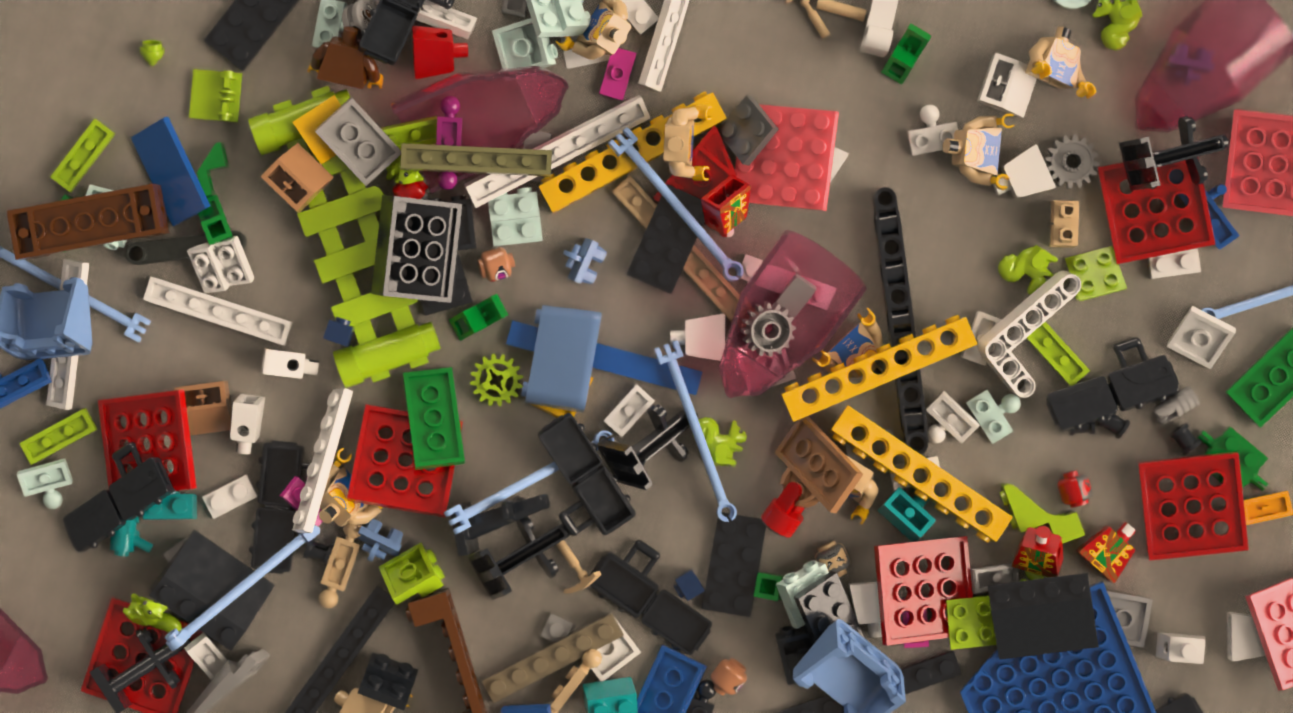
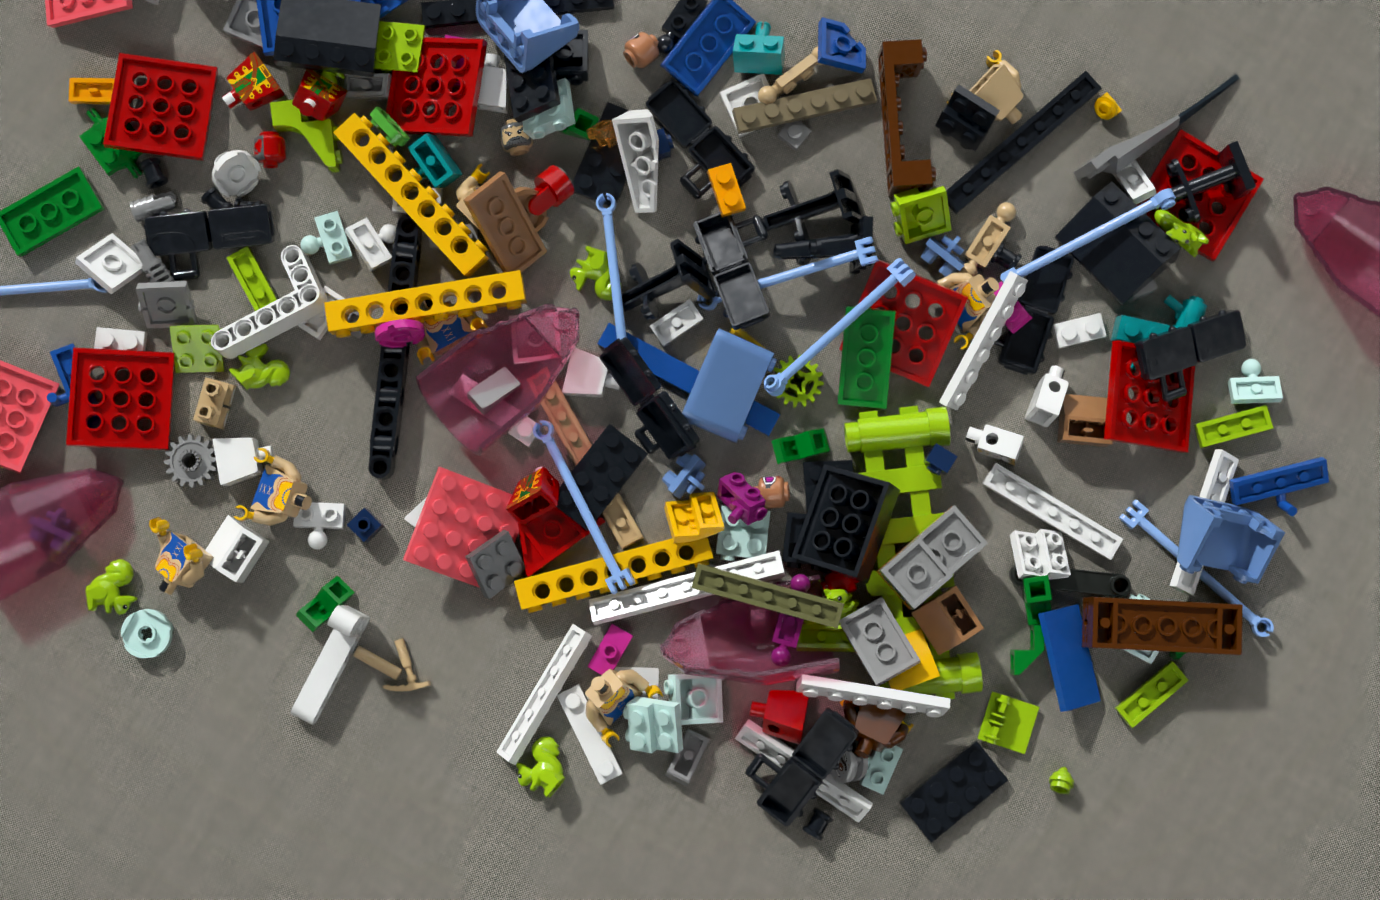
camera: 170 degrees left, 5 degrees down
tan piece [556,540,602,594] -> none
tan torso [663,104,713,181] -> none
light grey gear [740,301,796,357] -> none
black piece [1119,116,1228,191] -> none
none -> light grey hinge [131,239,175,283]
none -> light grey plate [136,281,197,328]
none -> white tile [212,150,261,197]
none -> dark blue plate [347,507,385,543]
none -> bright green plate [370,107,410,147]
none -> dark pink plate [375,319,425,348]
none -> clear orange tile [586,120,618,148]
none -> black piece [600,337,700,459]
none -> white wedge [612,109,659,213]
none -> yellow slope [664,492,724,543]
none -> light orange plate [707,163,746,217]
none -> magenta brick [717,472,768,525]
none -> light blue hinge [764,258,916,396]
none -> white plate [796,674,950,717]
none -> light grey piece [876,505,988,609]

